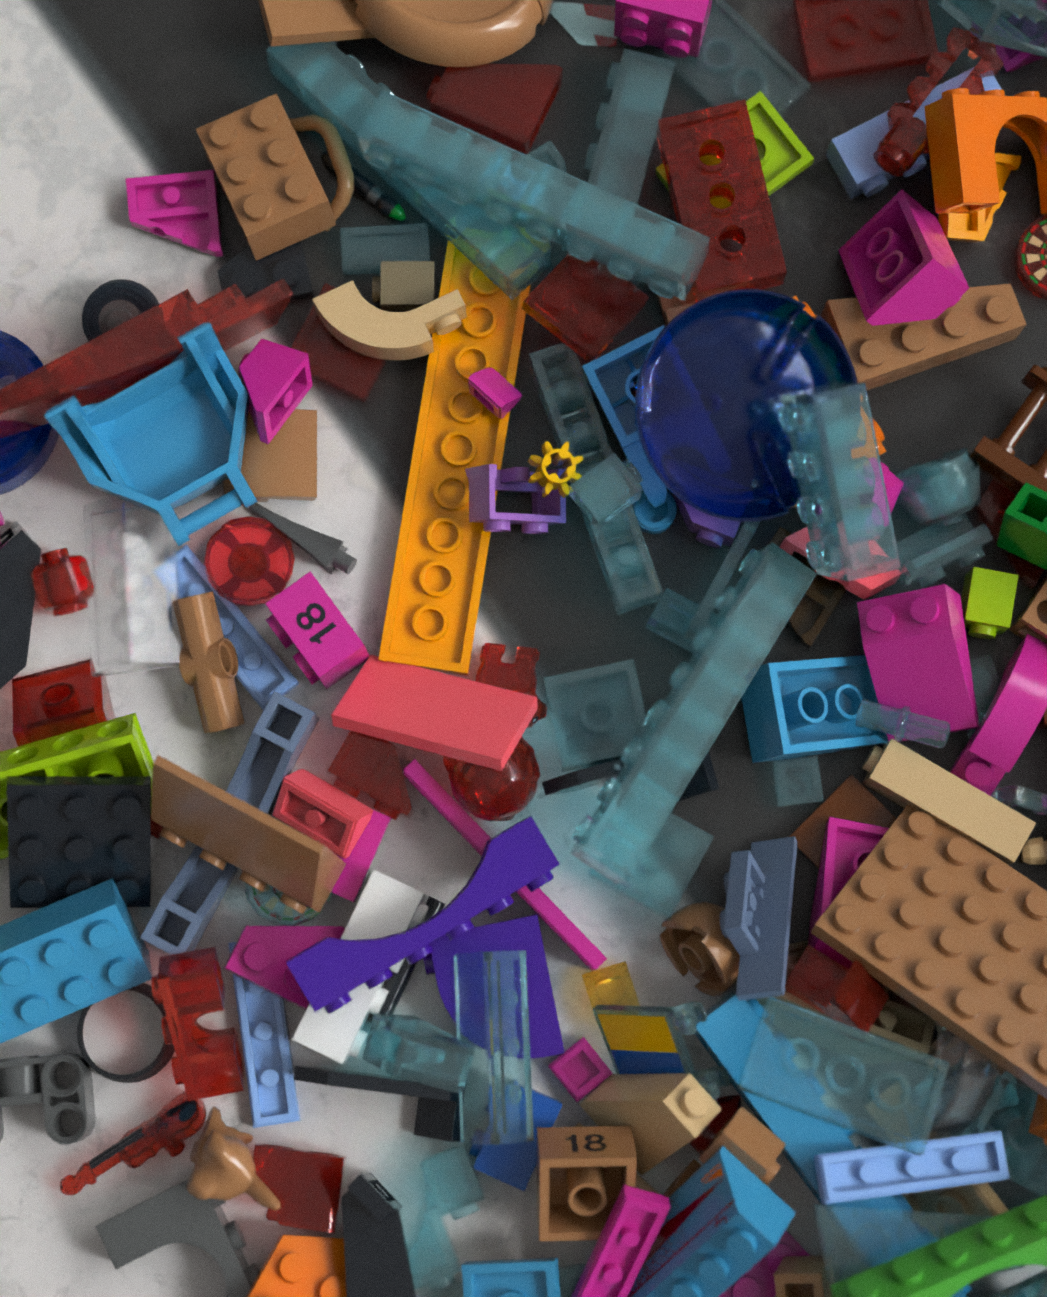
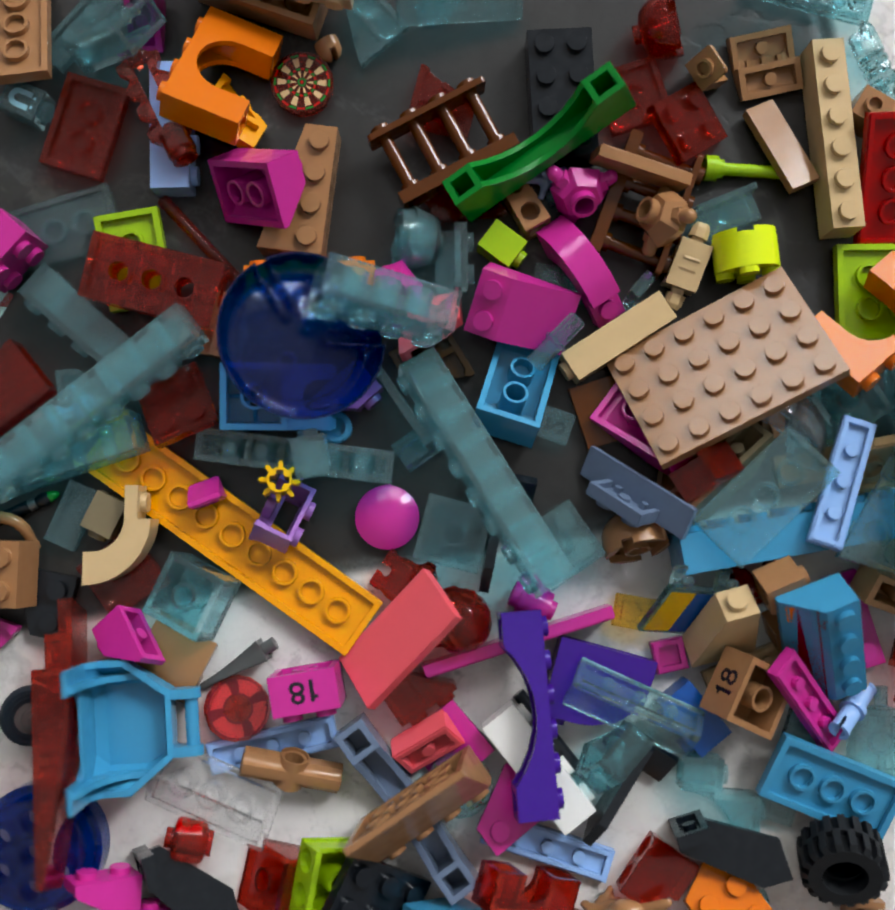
camera: 65 degrees left, 5 degrees up
none -> clear light blue brick [142,551,242,642]
none -> clear red bar [158,195,244,296]
none -> dark pink dish [355,485,419,550]
none -> dark pink brick [507,580,558,620]

